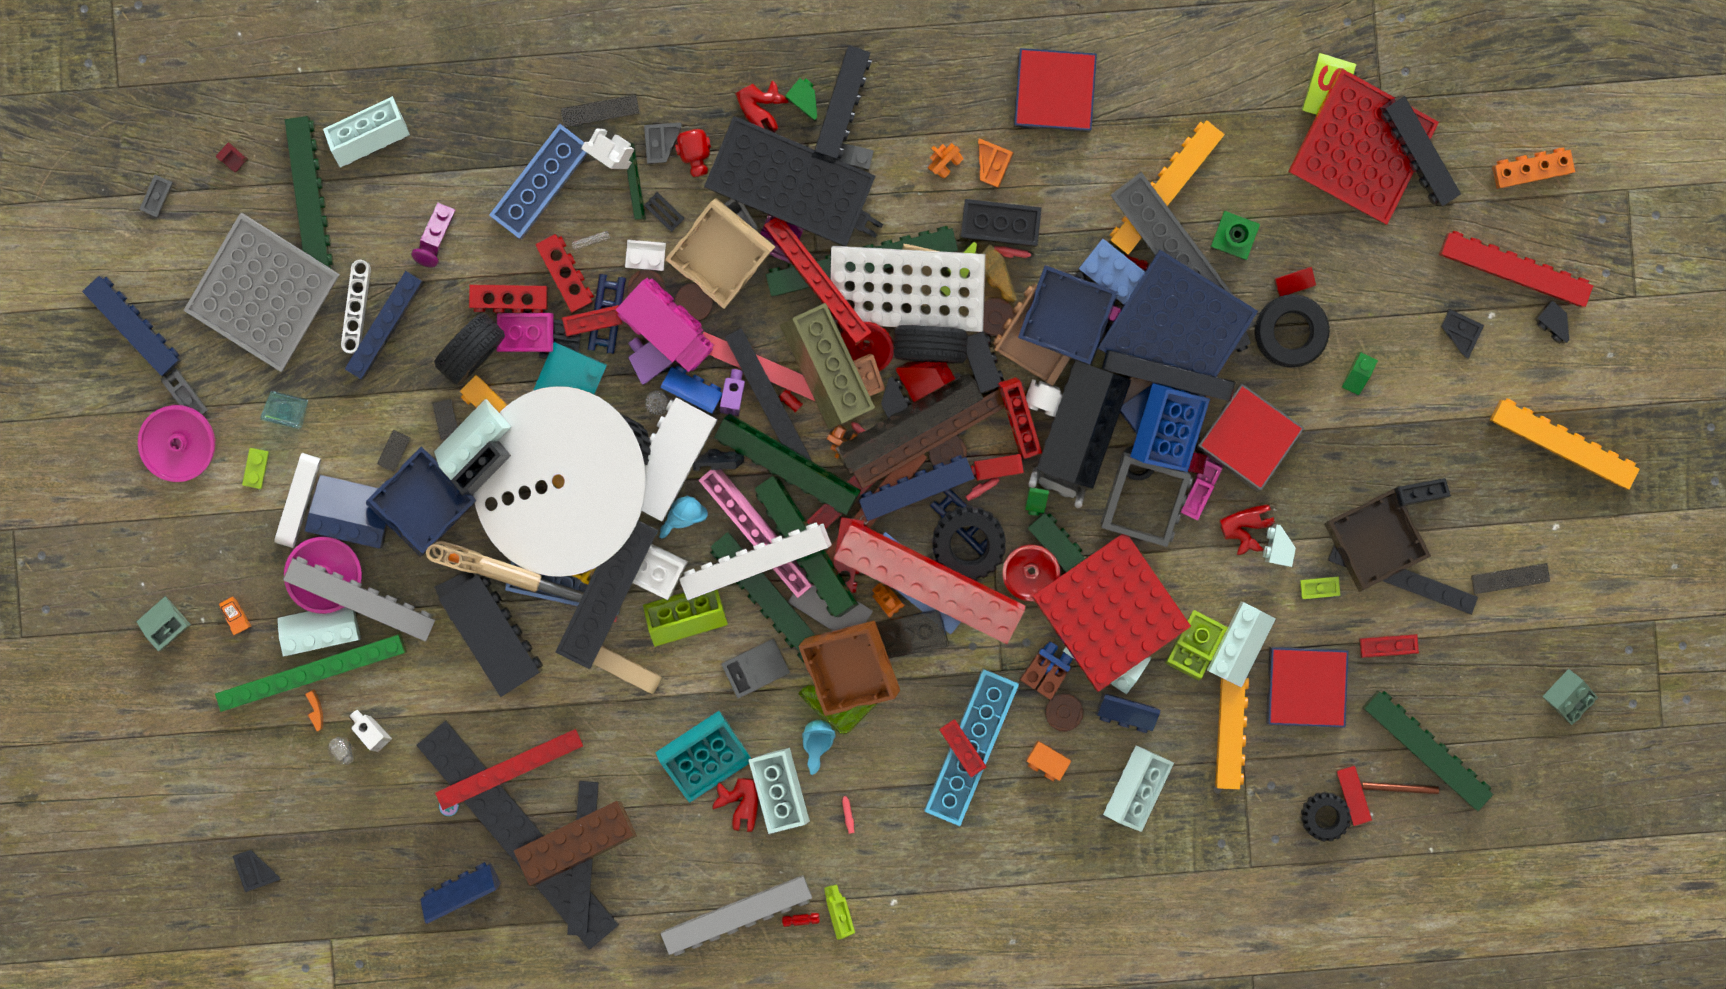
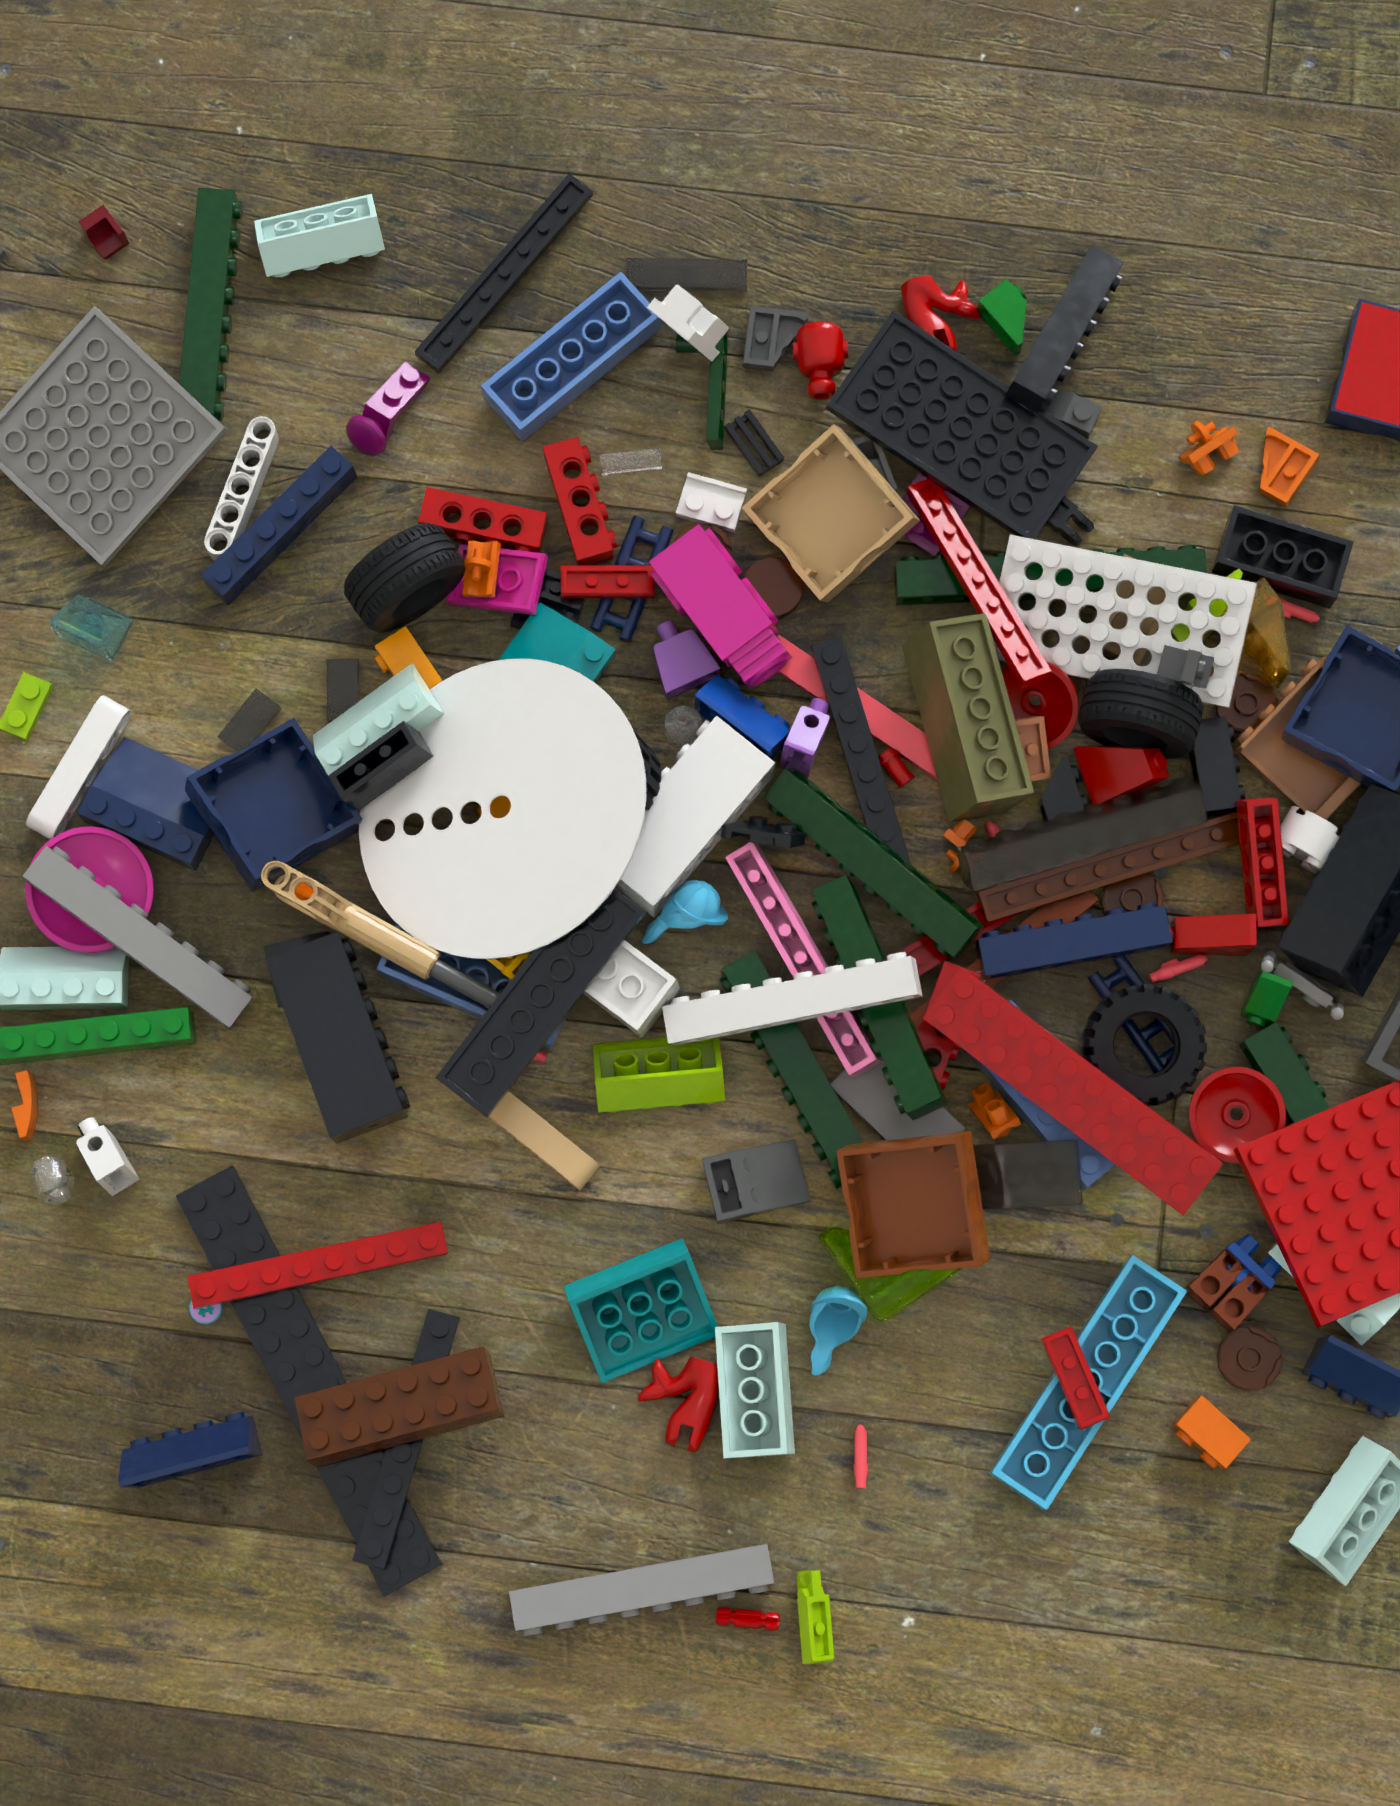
camera: 10 degrees right, 10 degrees down
none -> black plate [415,173,593,373]
none -> orange hips [462,541,501,598]
none -> dark grey brick [1157,645,1214,689]

